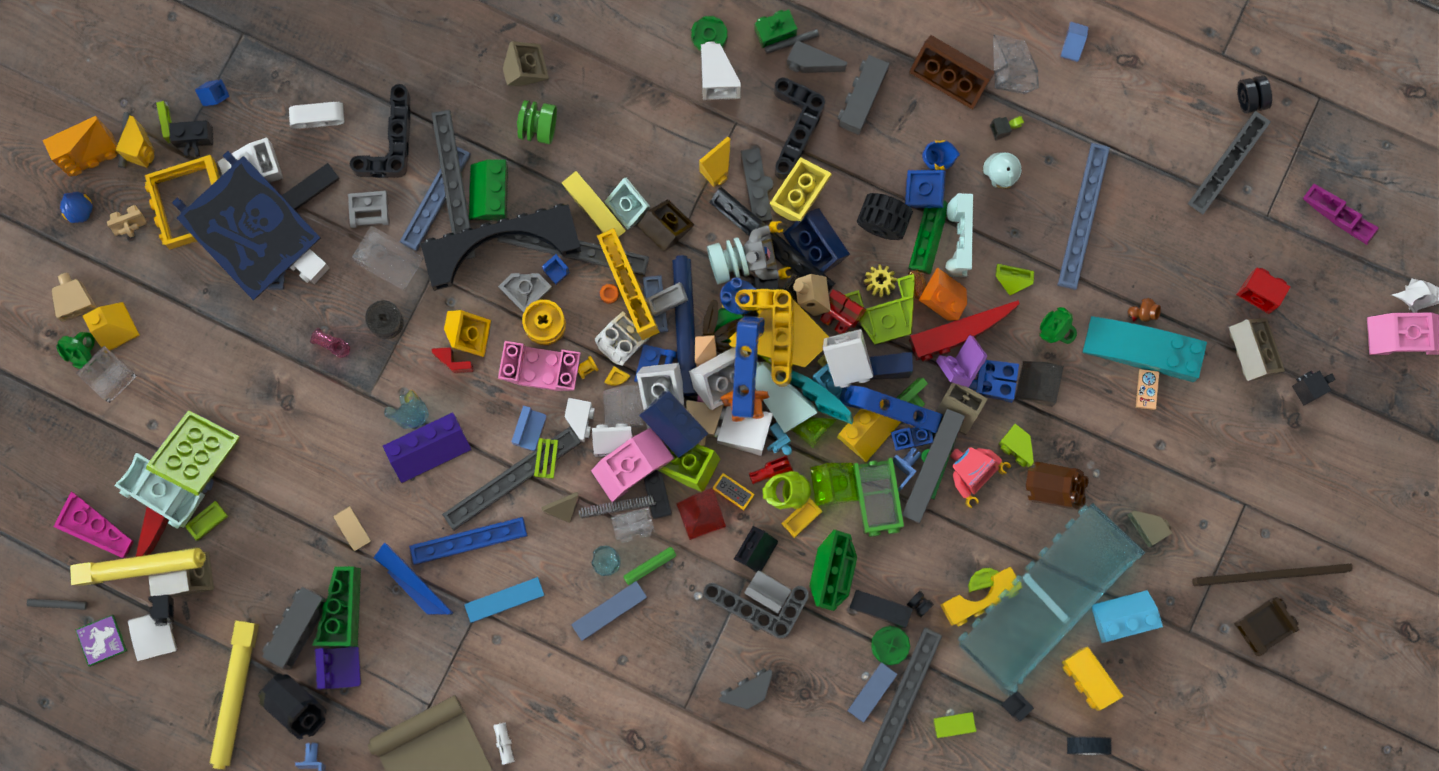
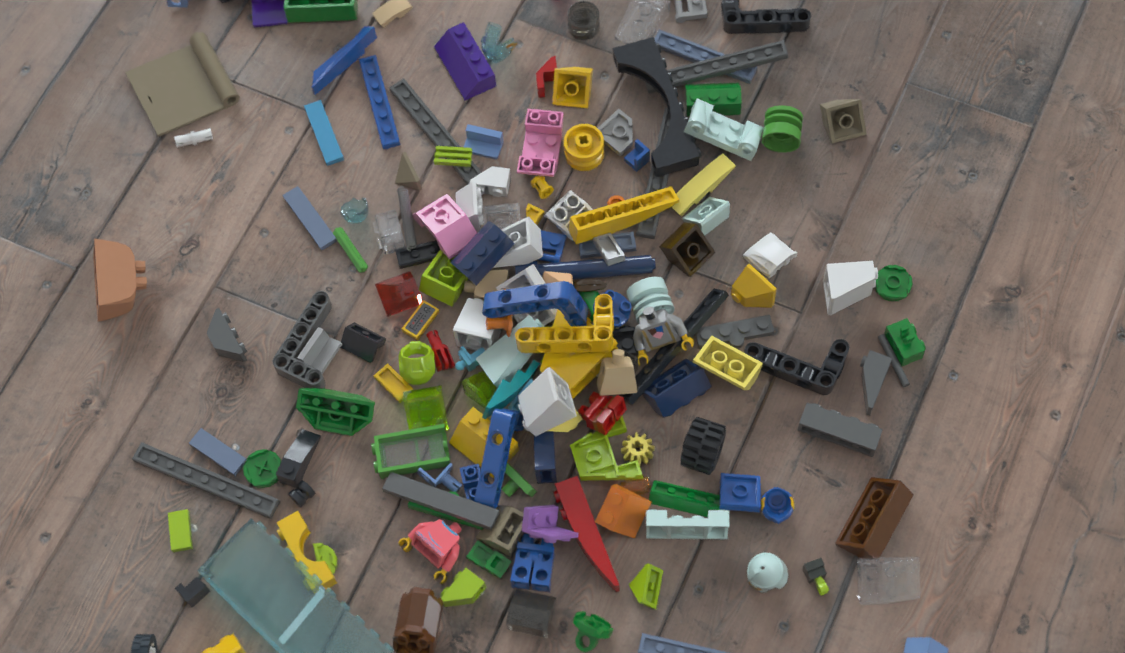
camera: 95 degrees right, 15 degrees down
none -> green slope [466,540,512,579]
none -> light aqua piece [684,99,764,161]
none -> white slope [743,233,797,278]

